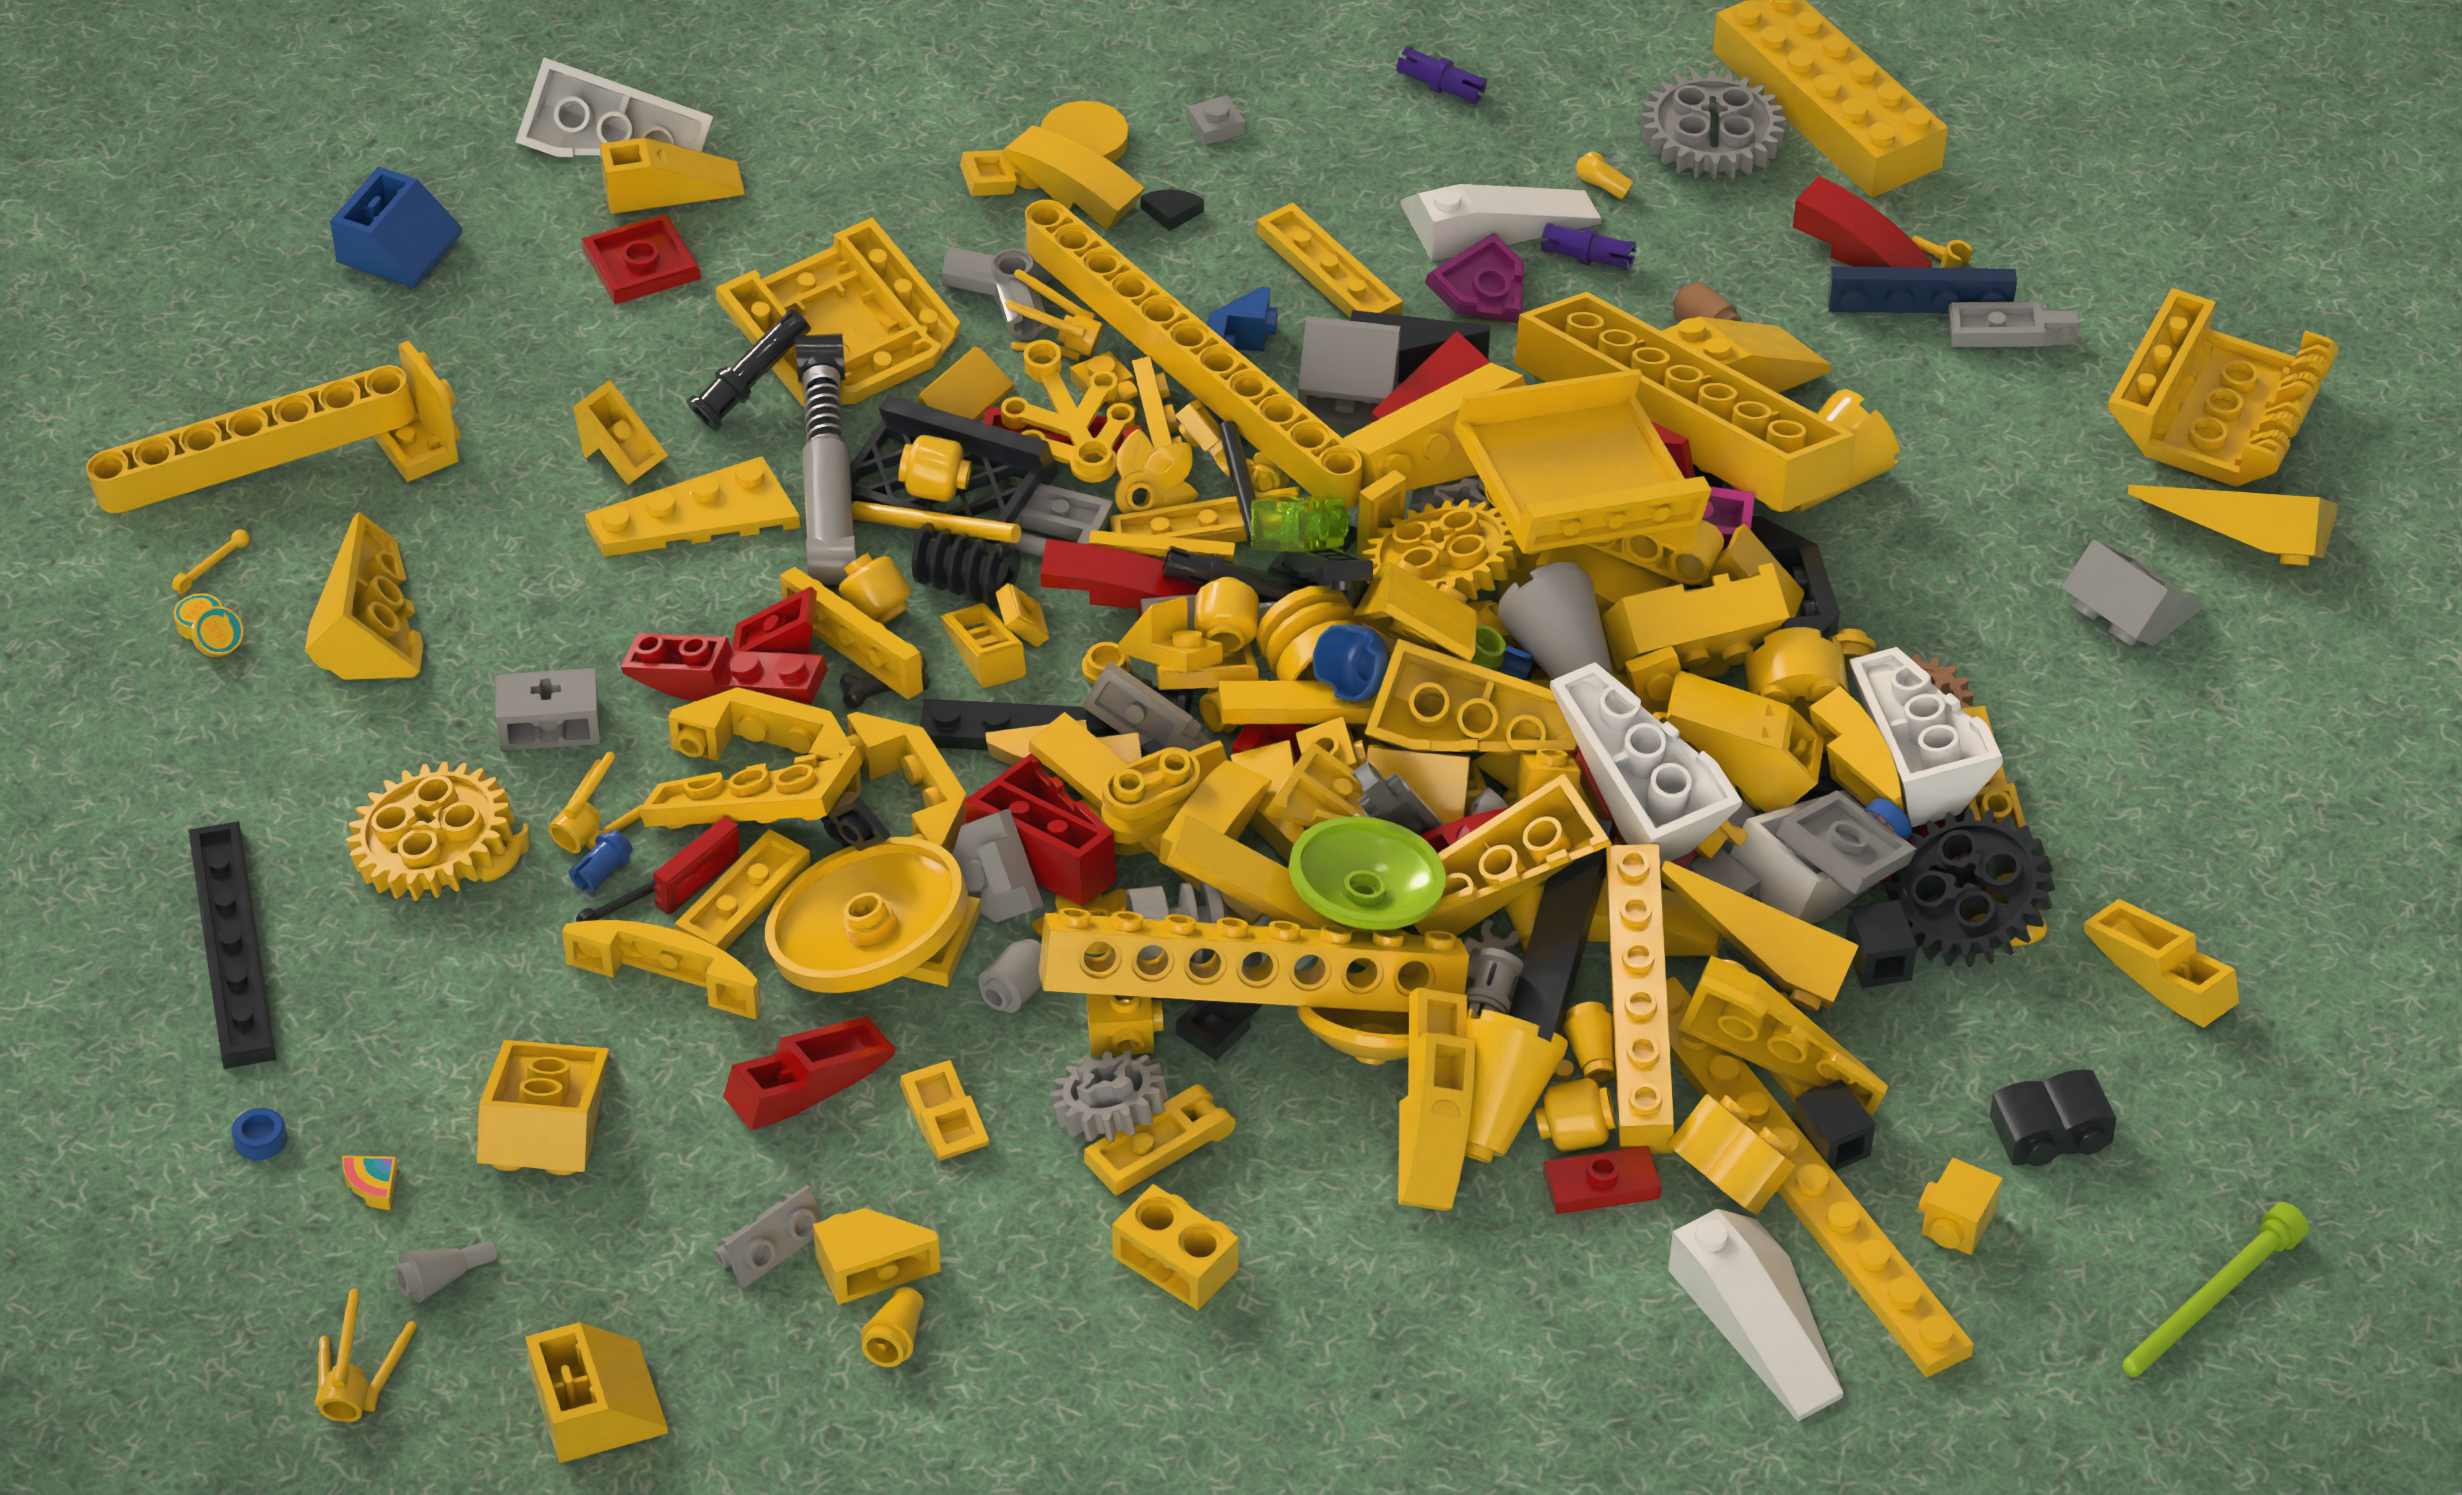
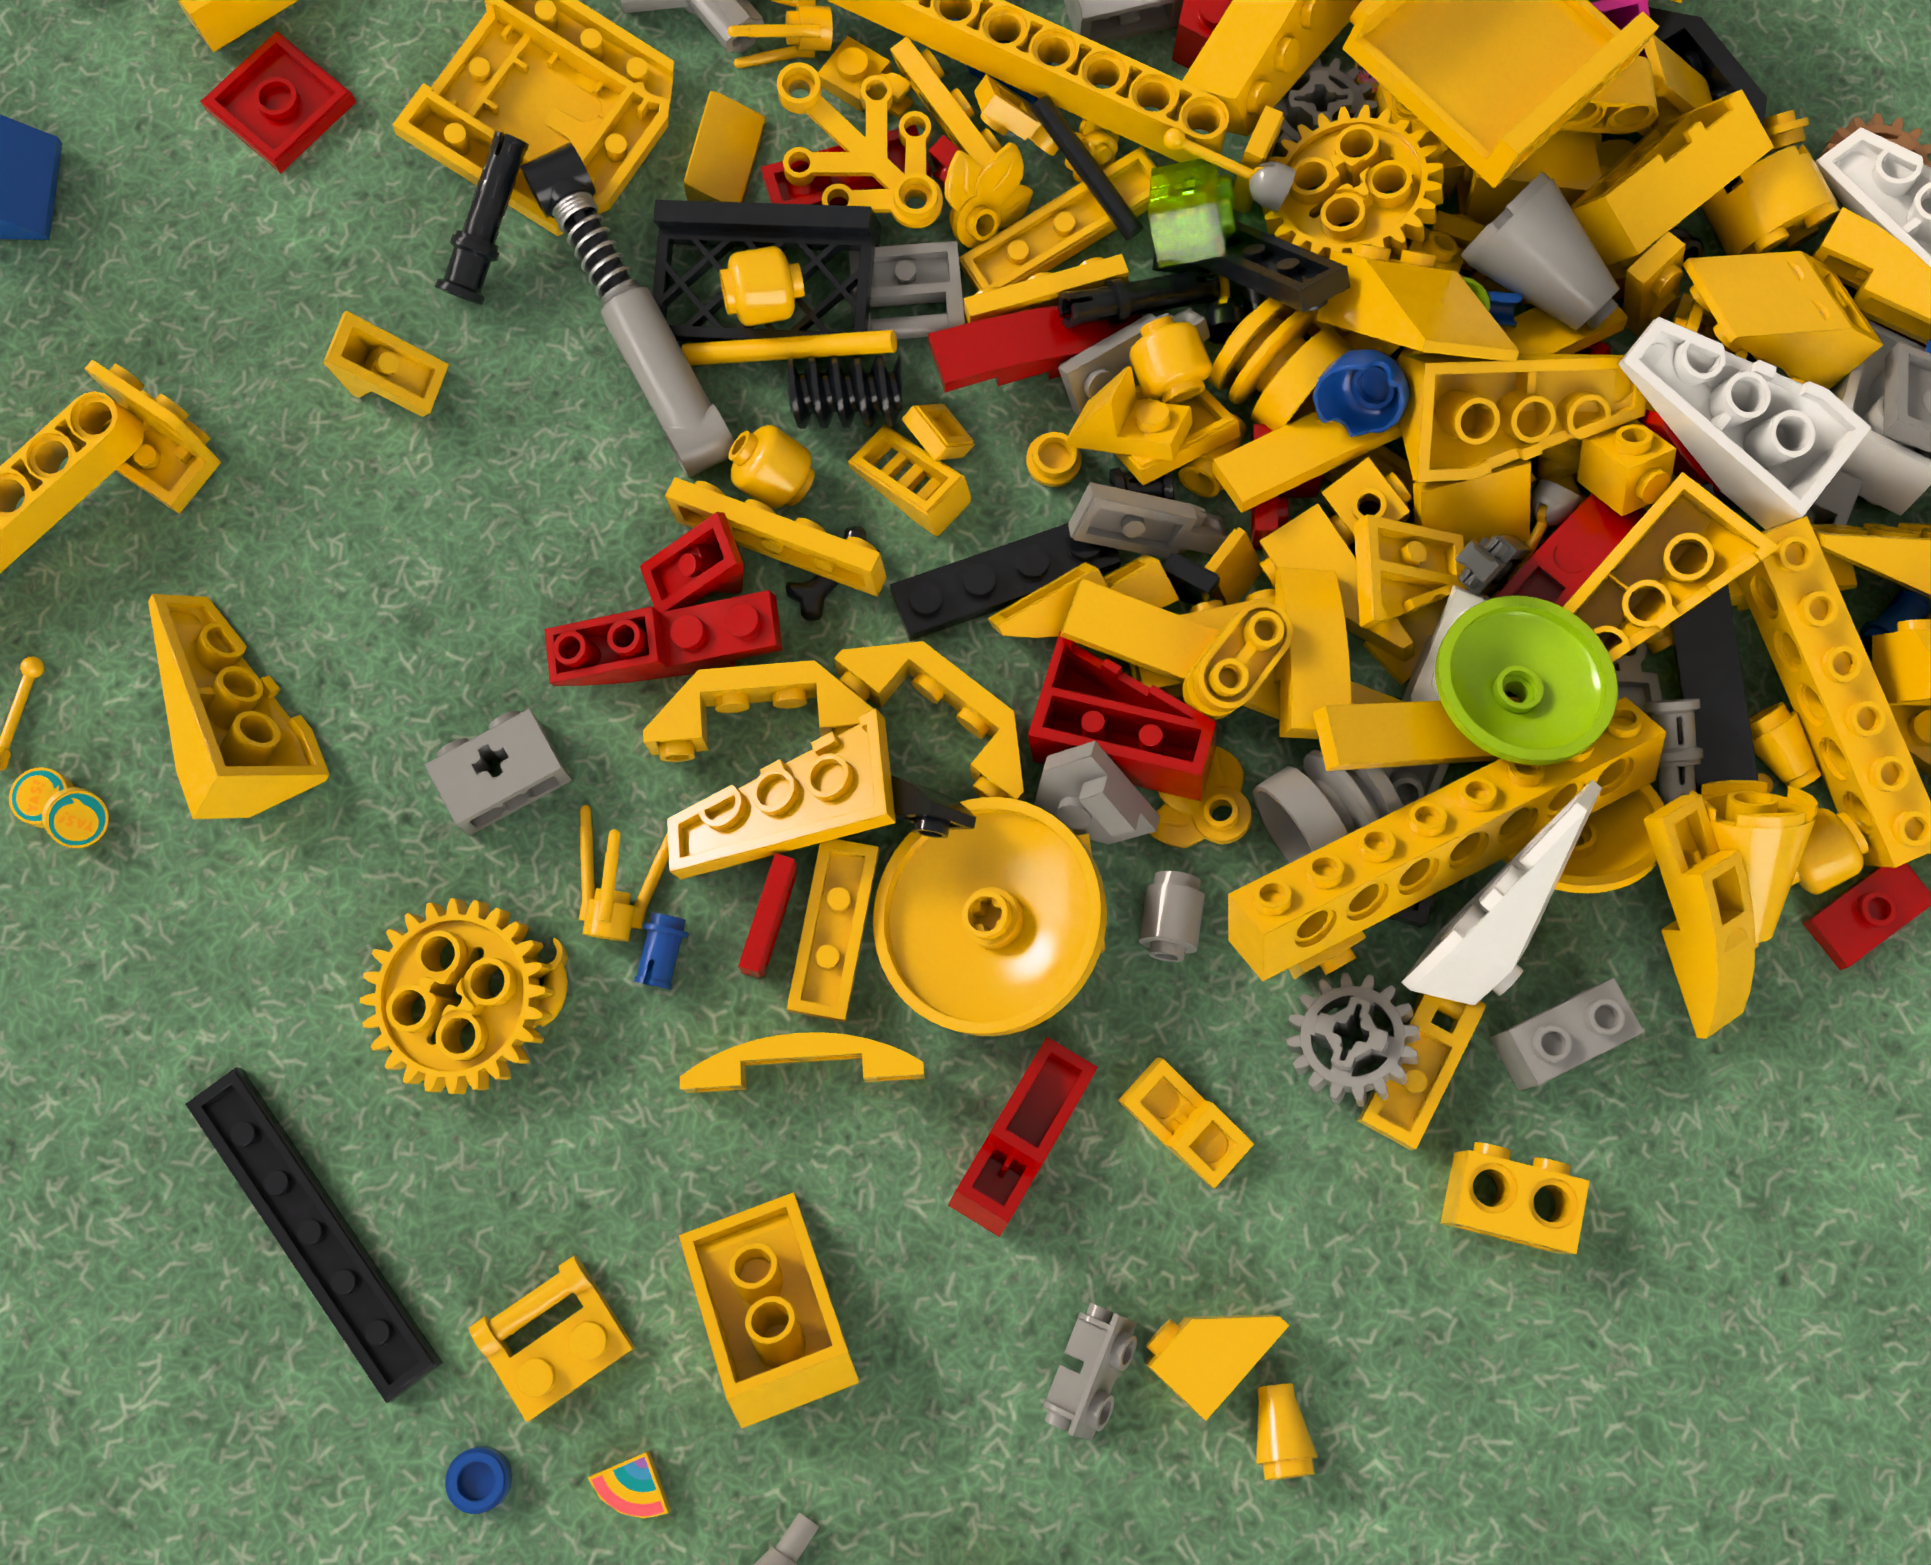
camera: 25 degrees left, 30 degrees up
black hinge [576,880,658,922] -> none
yellow wing [585,456,801,557] -> none
none -> yellow plate [469,1255,635,1422]
none -> hinge [1163,128,1296,213]
none -> white wedge [1401,780,1602,1005]
none -> light grey brick [1490,978,1644,1091]

